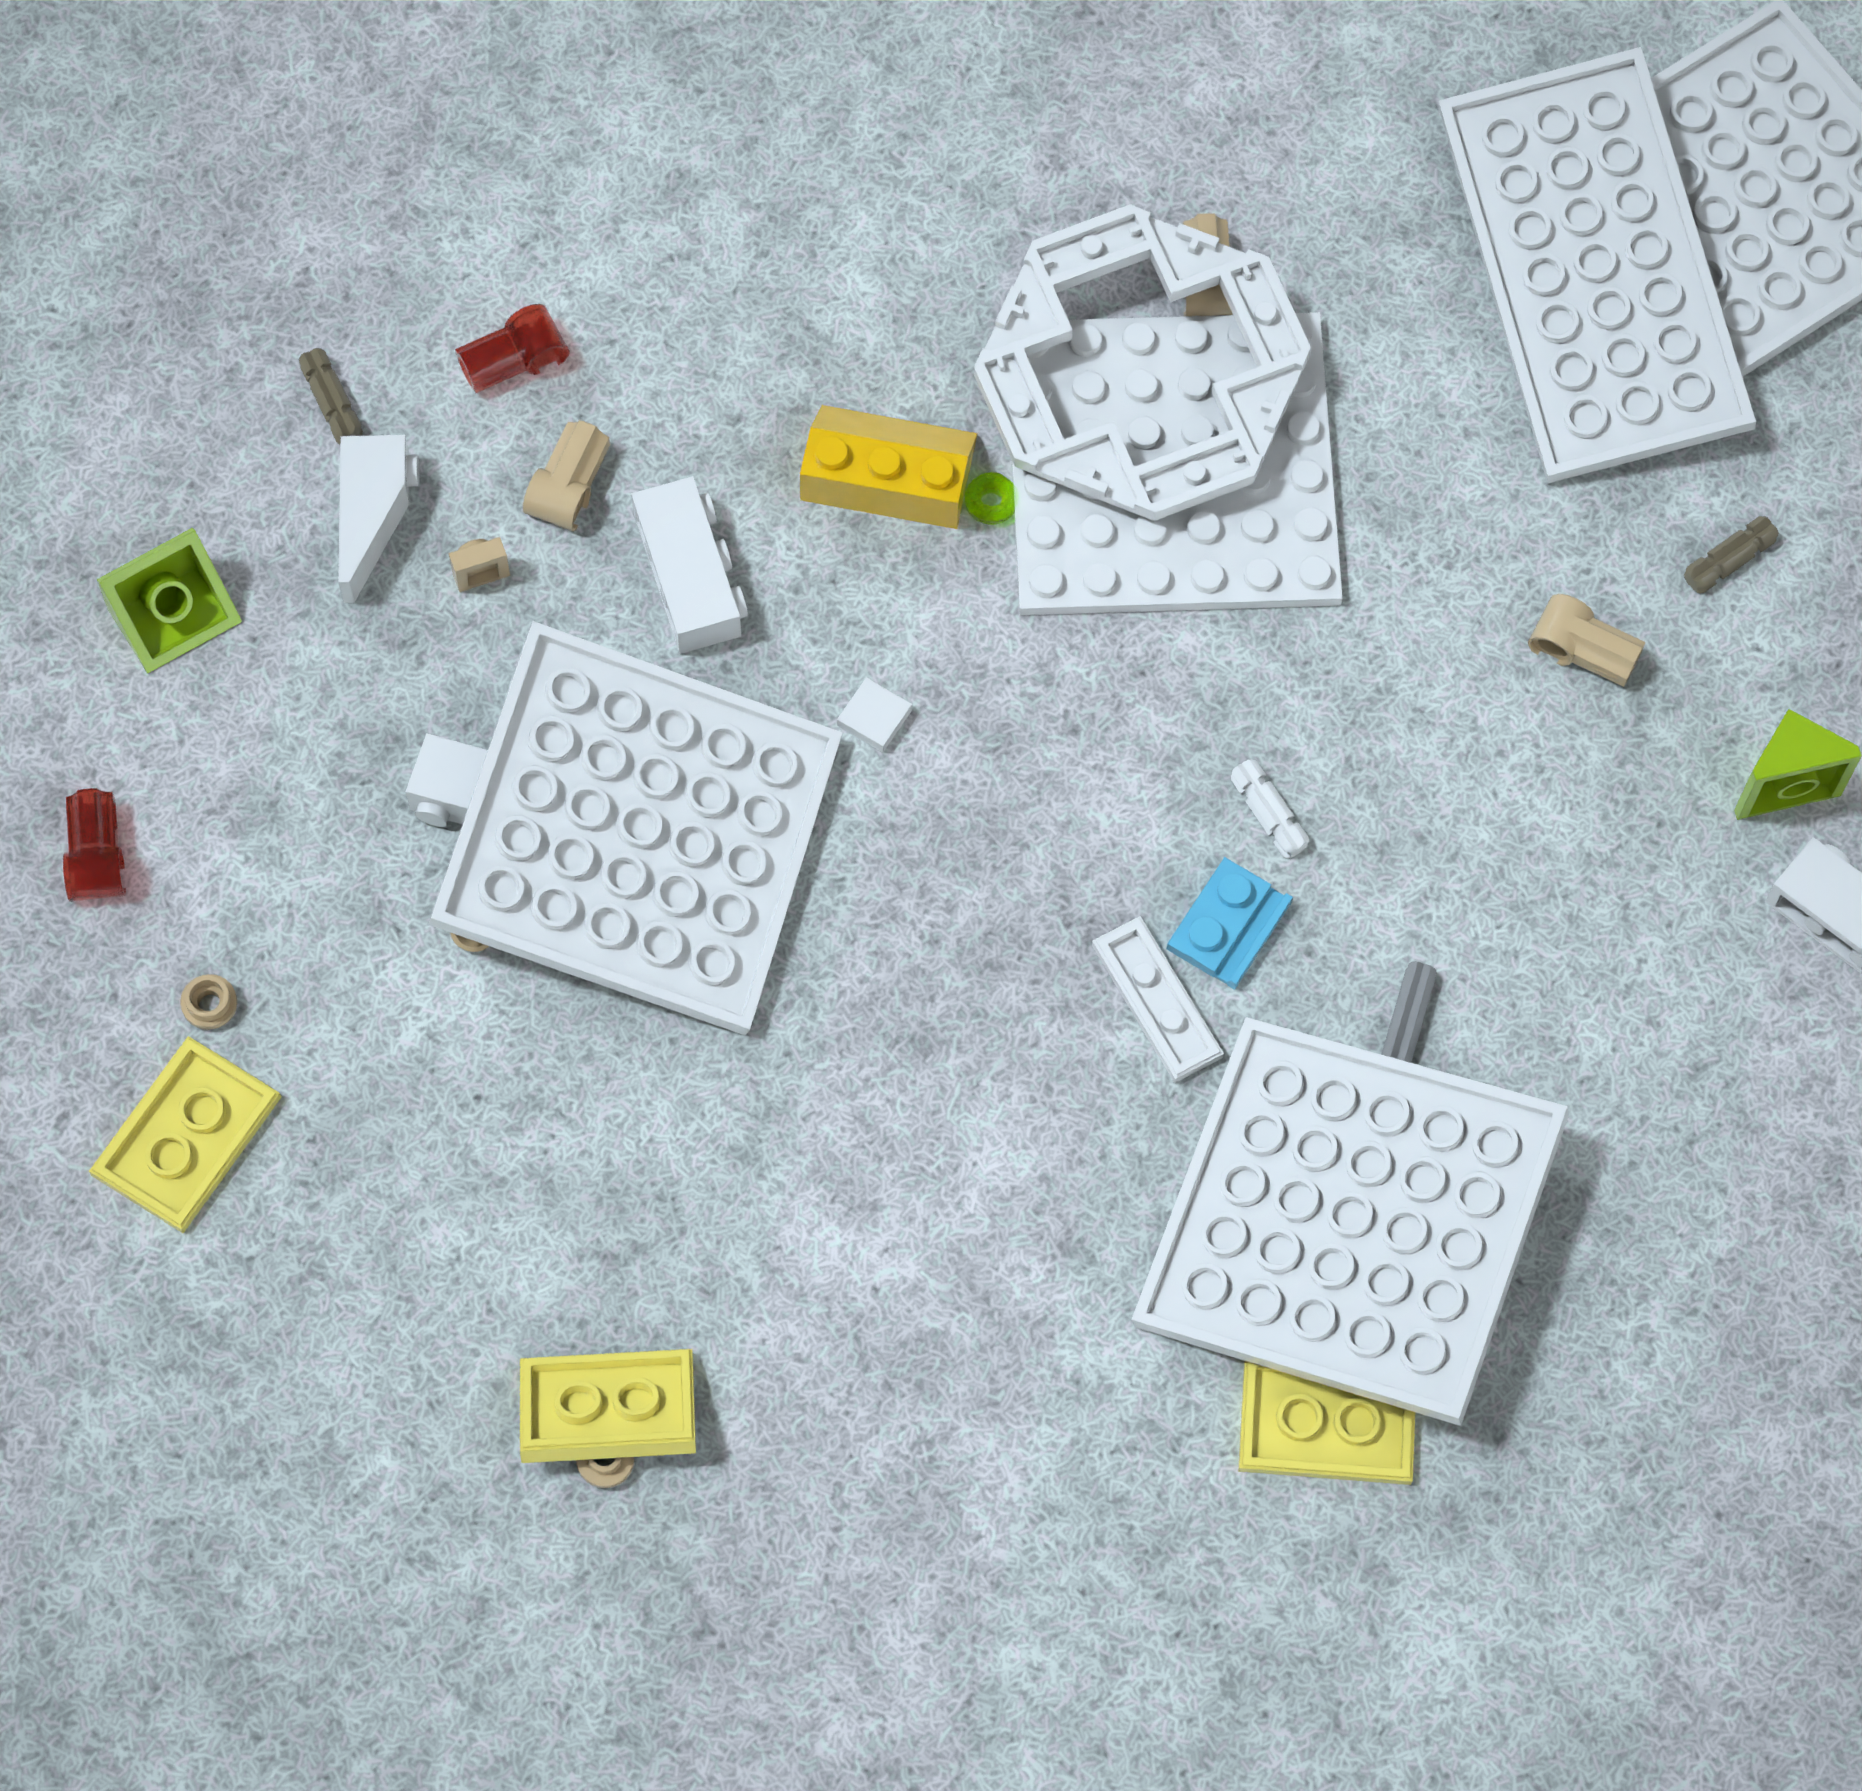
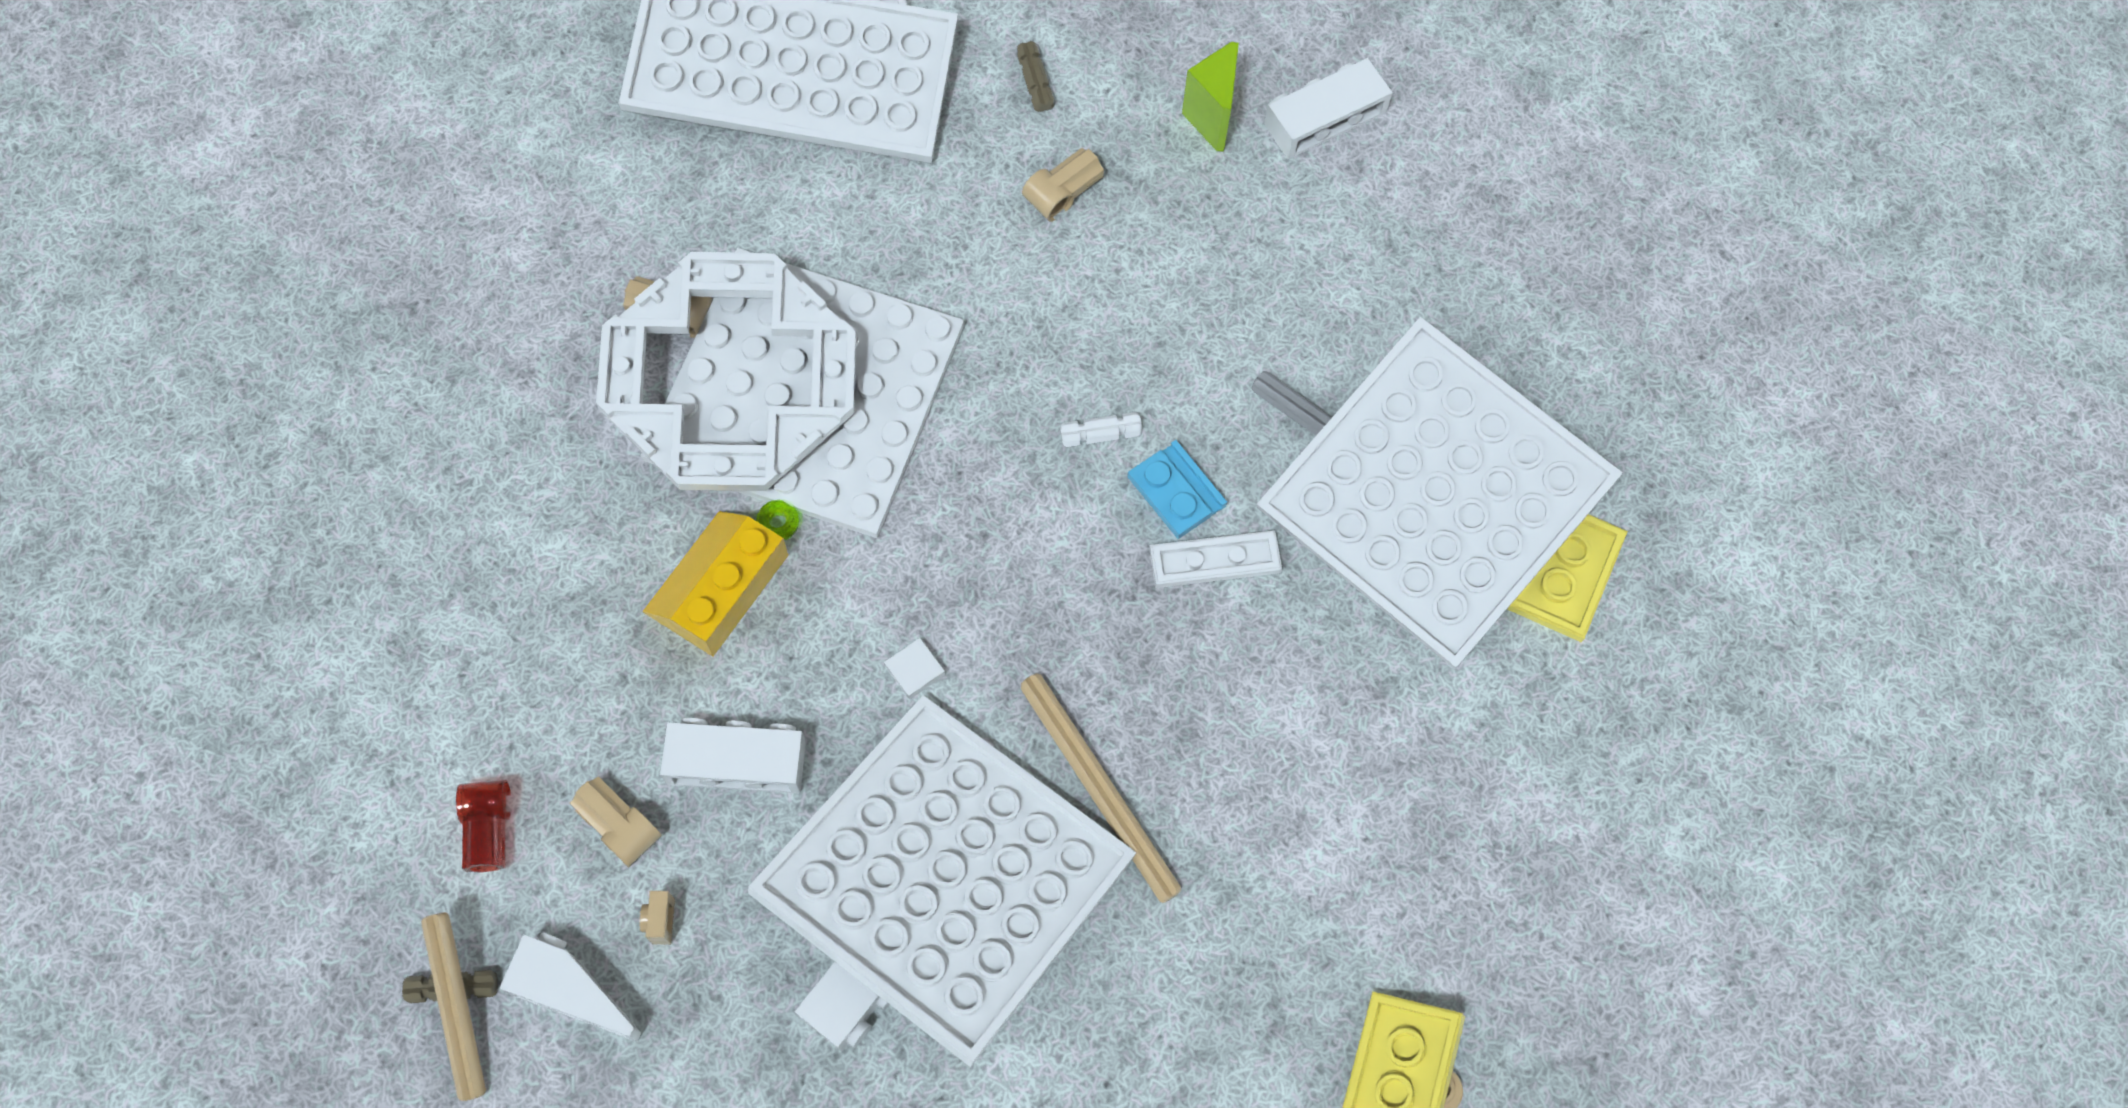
camera: 70 degrees left, 0 degrees up
none -> tan axle [421,912,486,1101]
none -> tan axle [1021,673,1181,903]

